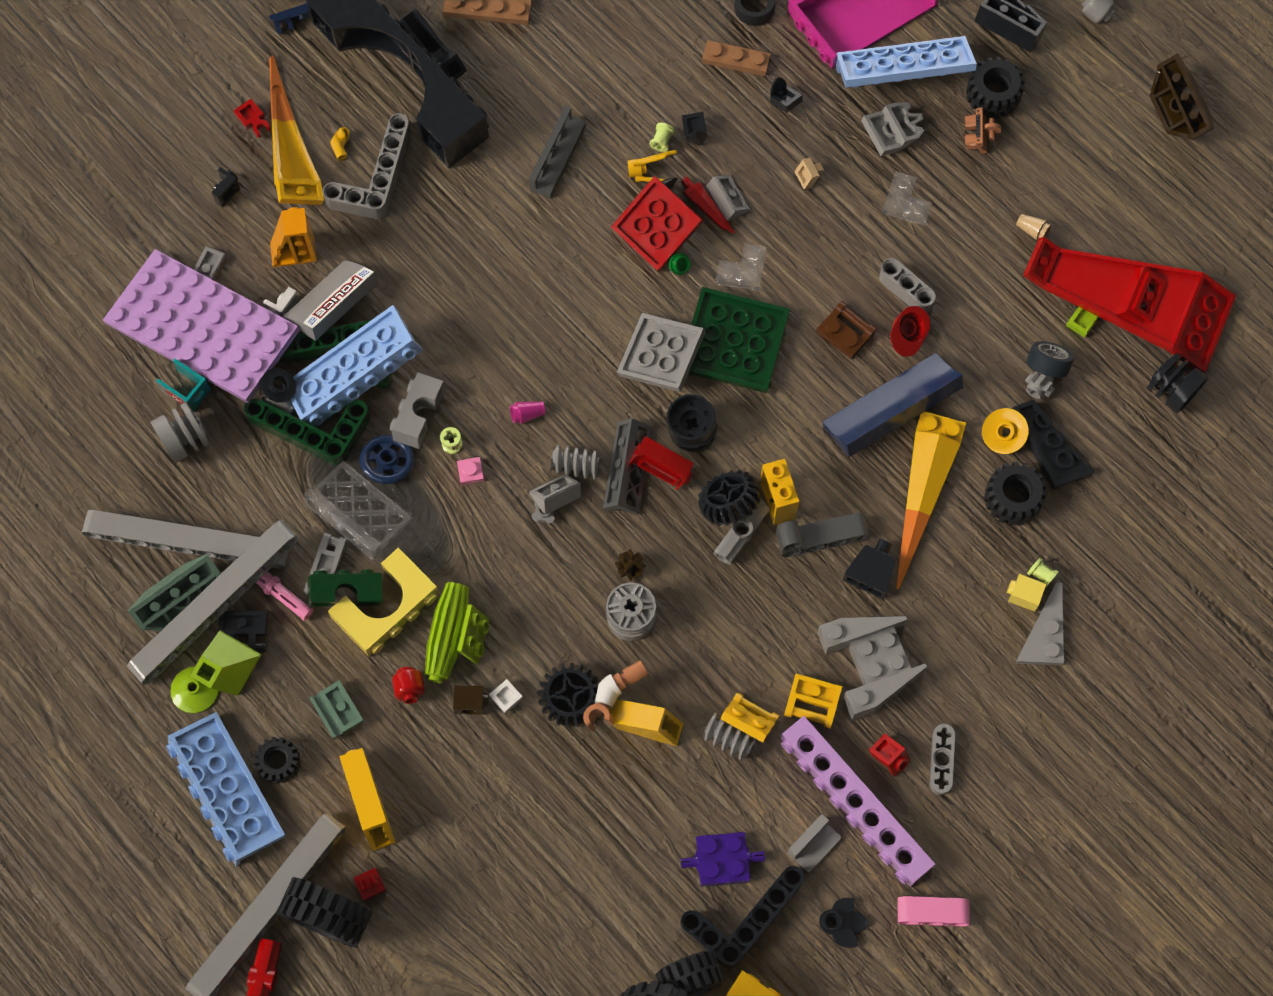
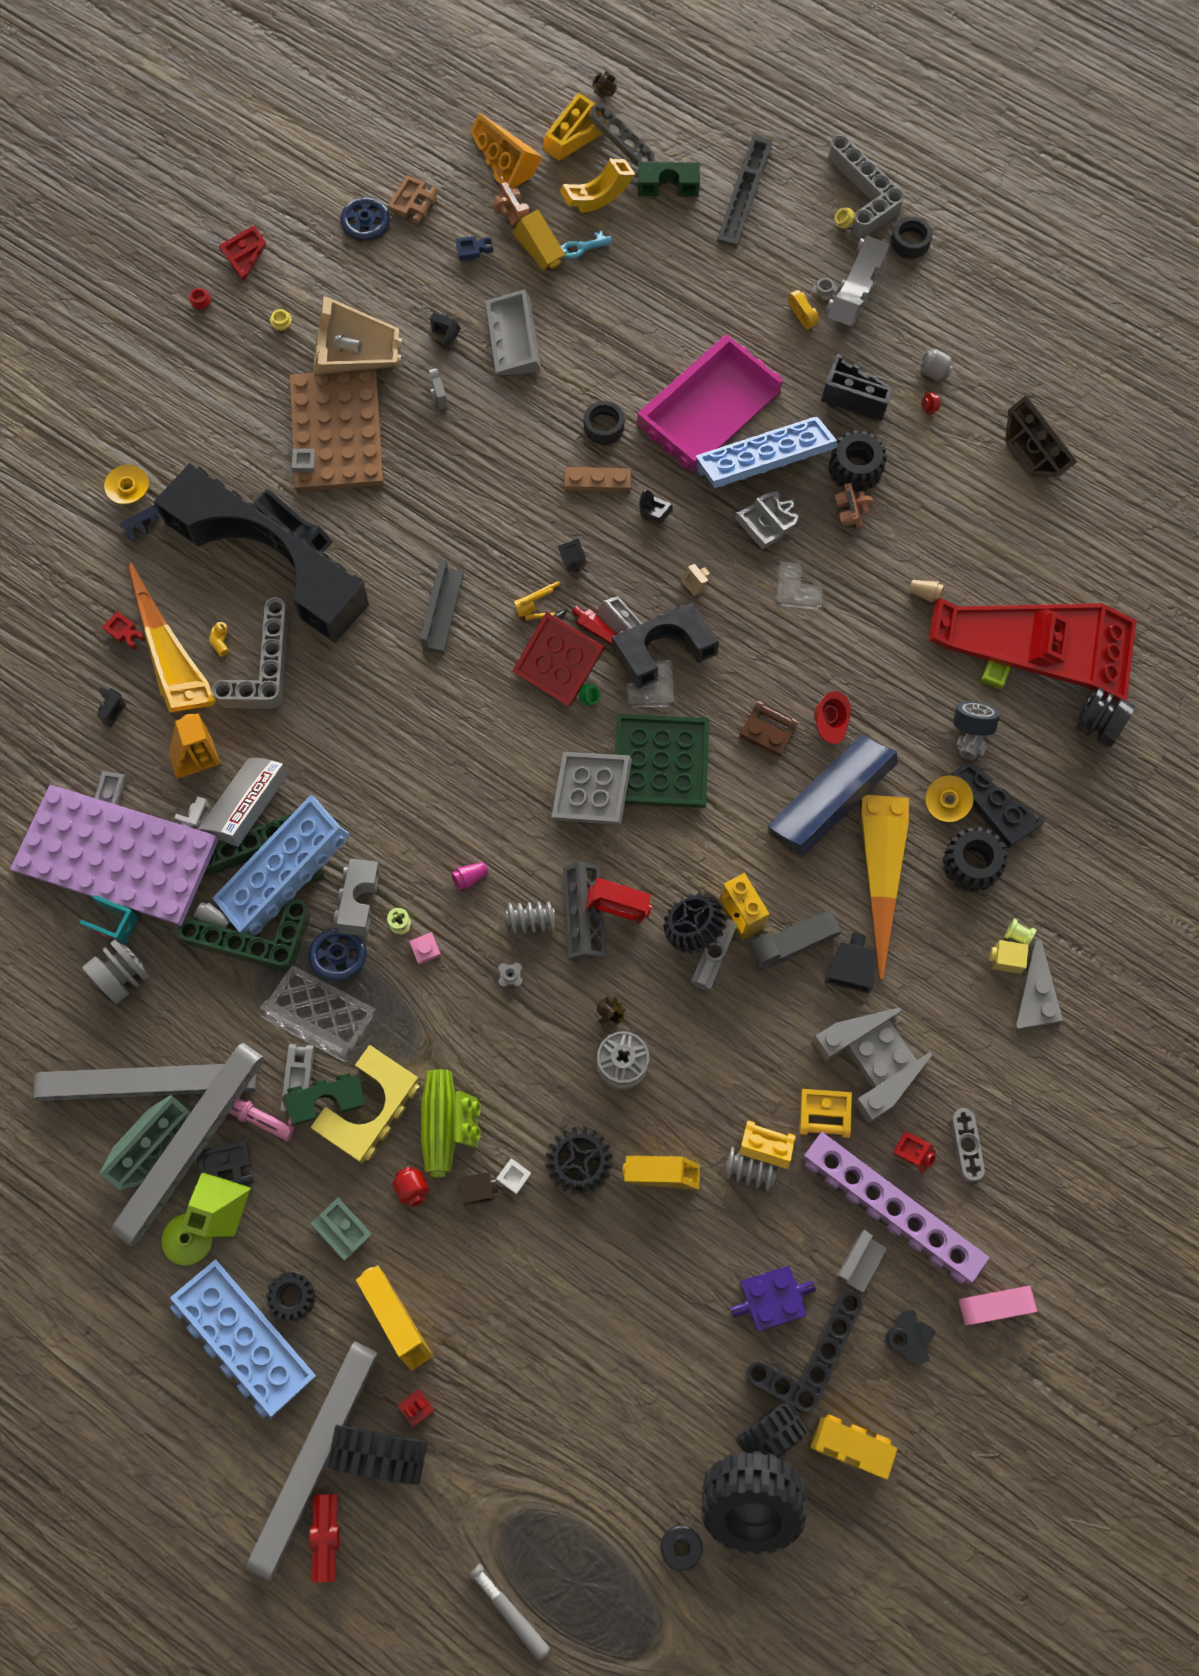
camera: 15 degrees left, 0 degrees up
black piece [260,368,297,403] -> none
light grey slope [529,474,581,514] -> none
nougat piece [583,660,648,732] -> none
yellowish green bush [649,123,675,152] -> none
black wheel [667,394,717,452] -> none
light grey beam [879,258,936,314] -> none
none -> black arch [612,603,719,689]
none -> red plate [921,392,940,415]

